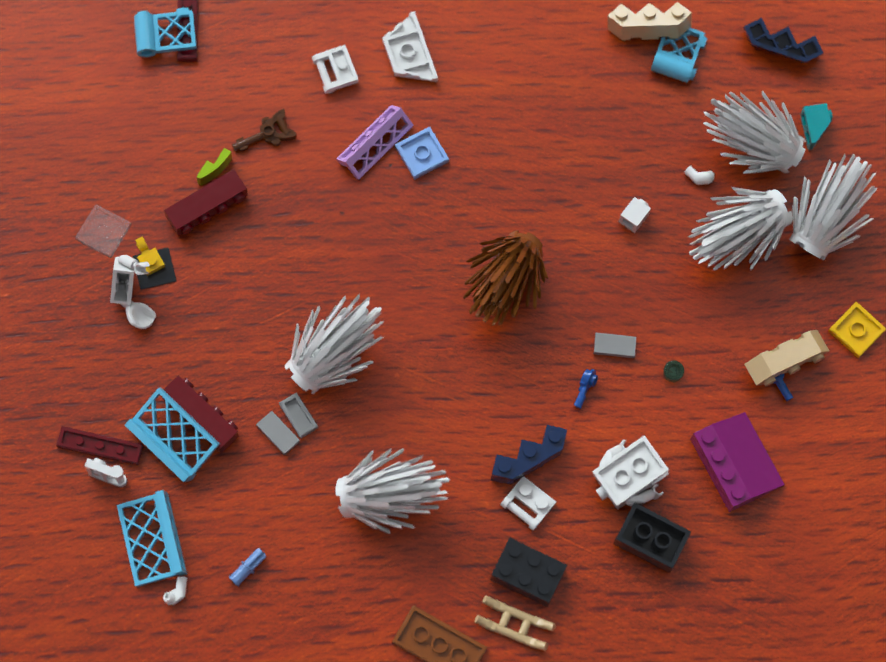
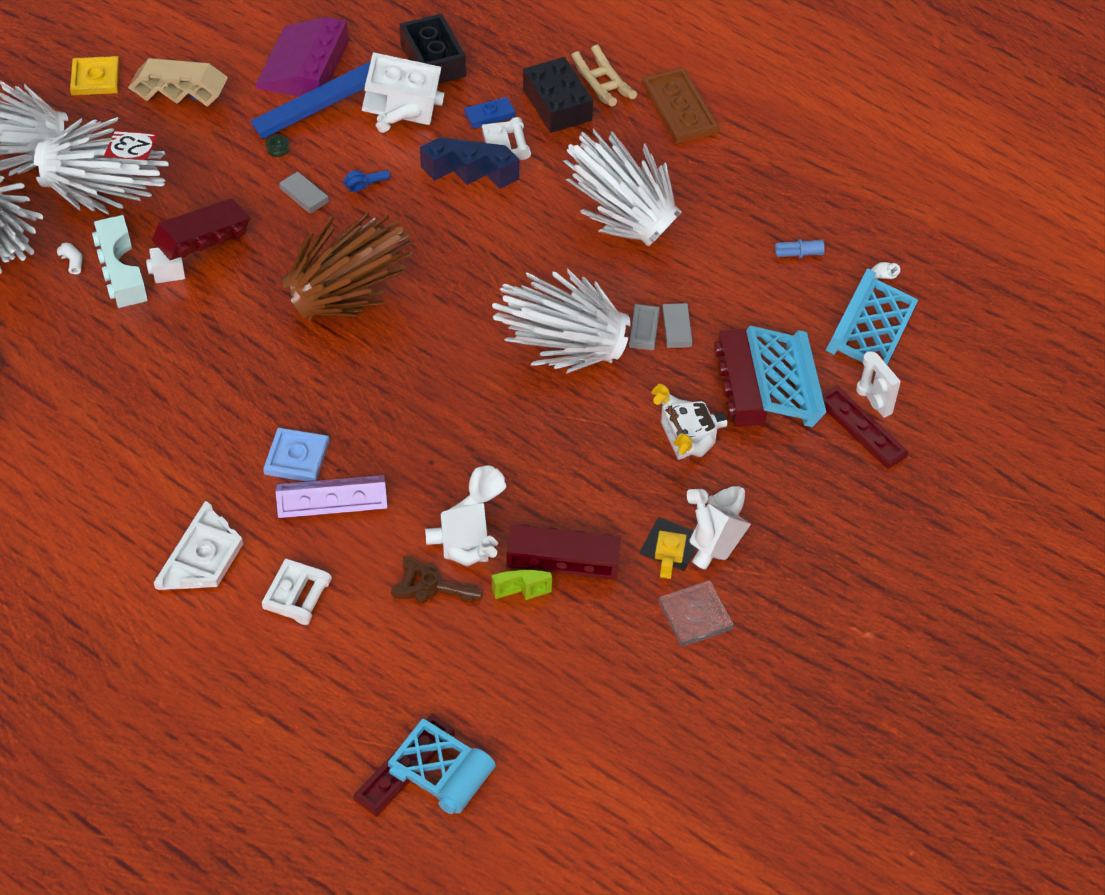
camera: 135 degrees left, 20 degrees down
none -> light aqua arch [92,215,148,308]
none -> sticker [103,130,158,160]
none -> dark red brick [152,198,251,261]
none -> blue tile [250,61,371,139]
none -> white torso [425,465,506,566]
none -> blue plate [464,97,515,129]
none -> torso [651,384,727,460]

